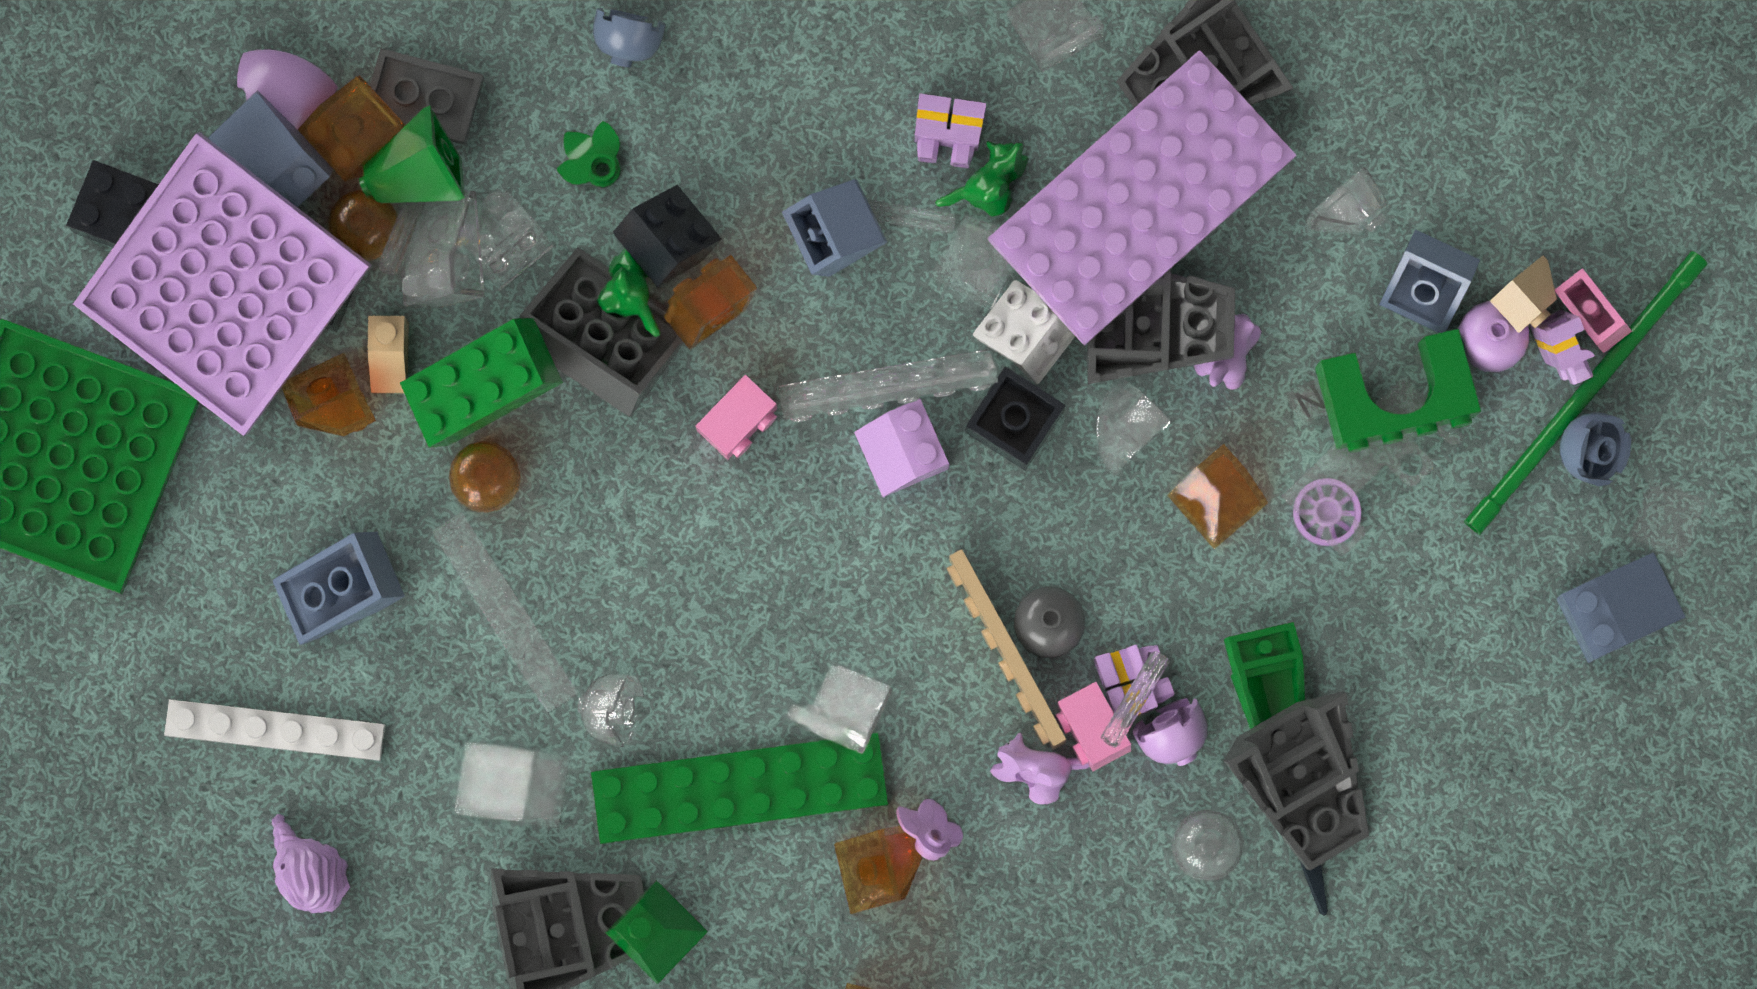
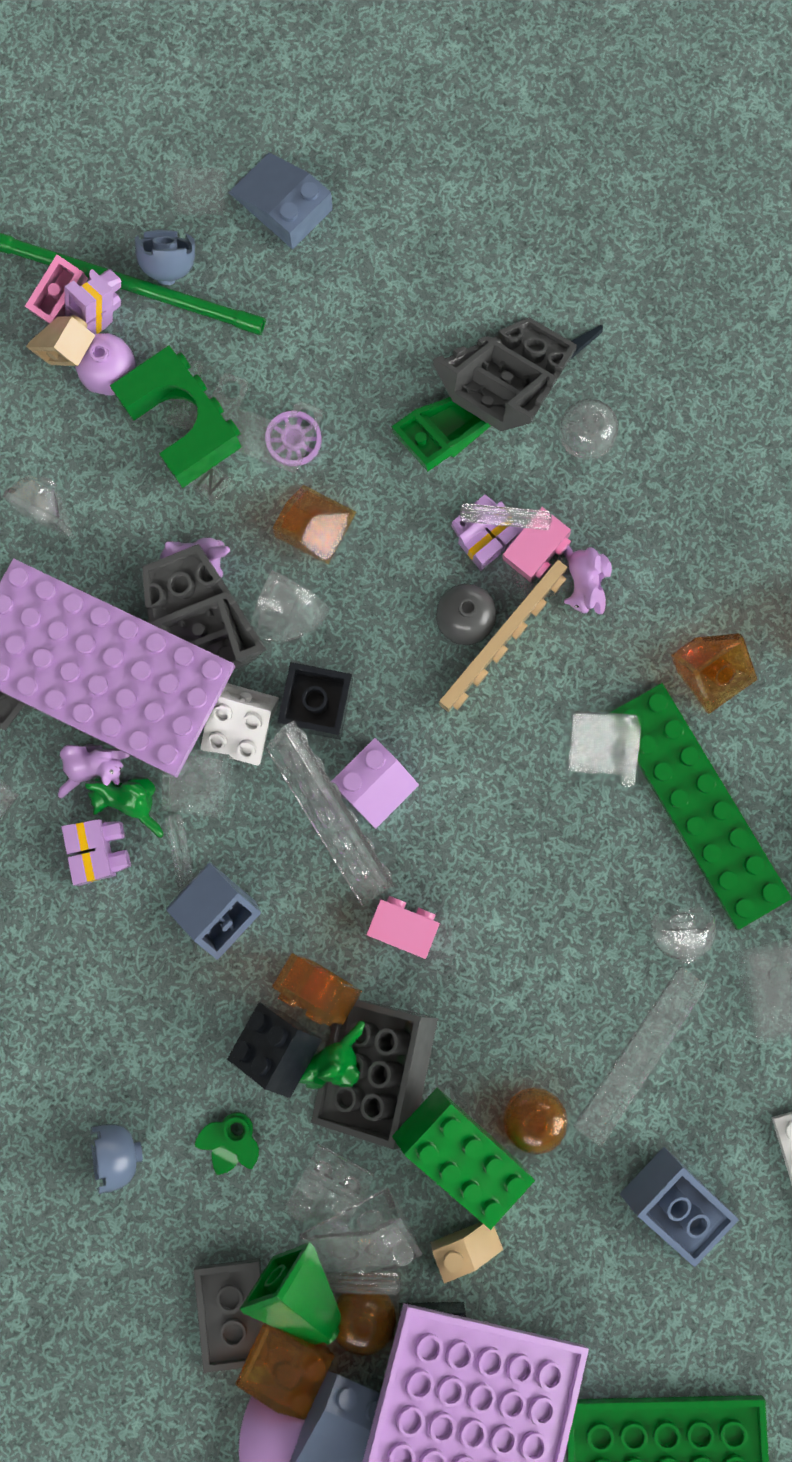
camera: 115 degrees left, 0 degrees up
clear orange slope [282,352,376,437] -> none
lavender plate [896,799,963,860] -> none
lavender cylinder [1133,698,1207,766] -> none
sand blue slope [1379,229,1480,333] -> none
none -> lavender animal [58,744,130,798]

